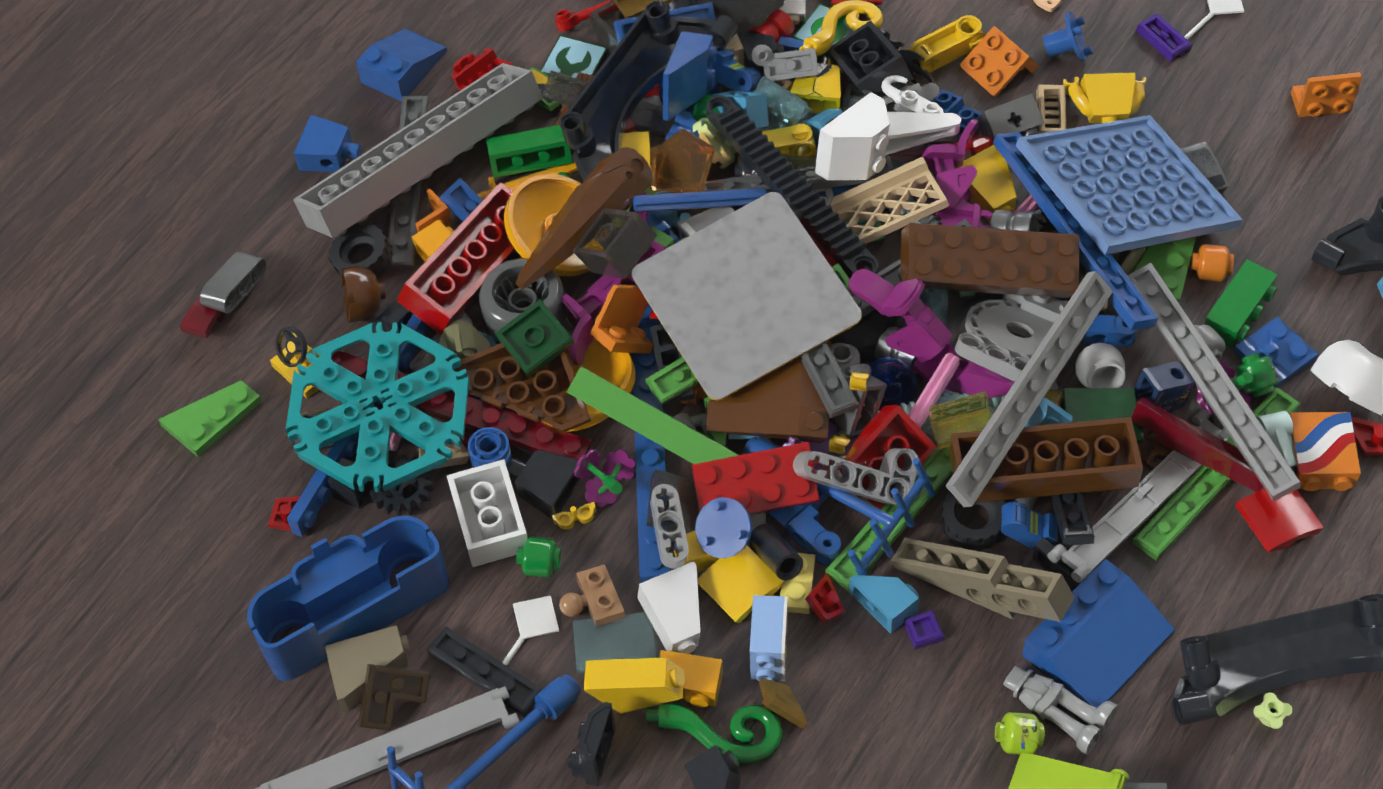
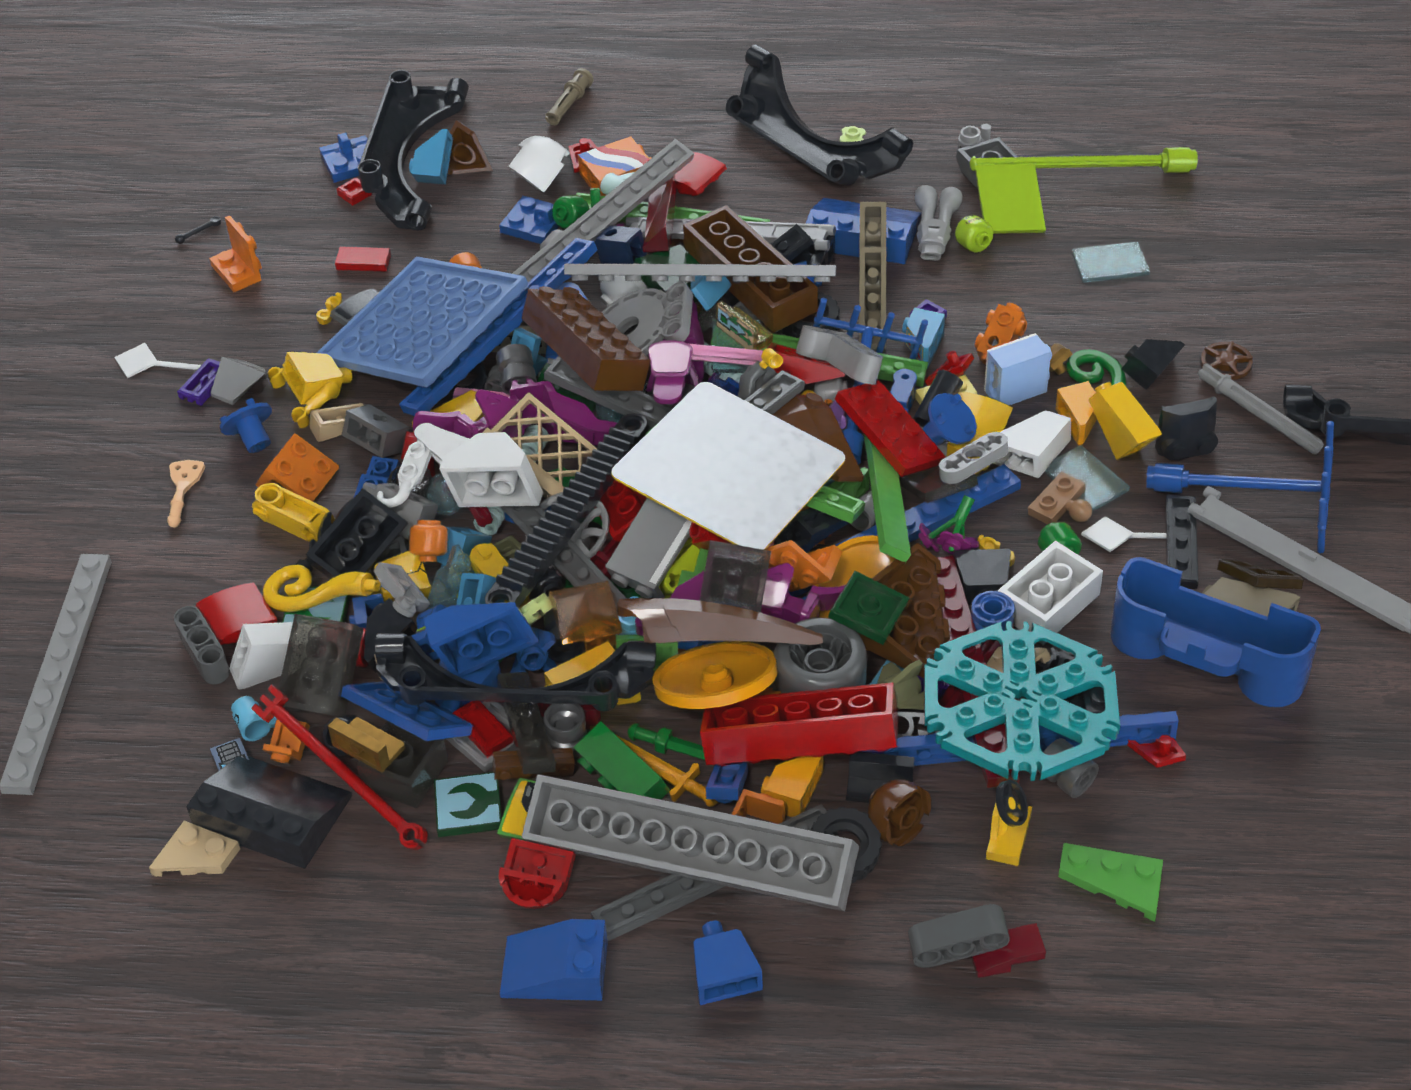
camera: 120 degrees left, 10 degrees down
blue axle [633,188,767,212] -> none
green brick [1204,259,1278,349] -> none
none -> light grey slope [211,357,265,405]
none -> yellow piece [316,292,342,325]
none -> tile [335,247,391,272]
none -> orange head [409,520,448,562]
none -> orange brick [975,302,1027,364]

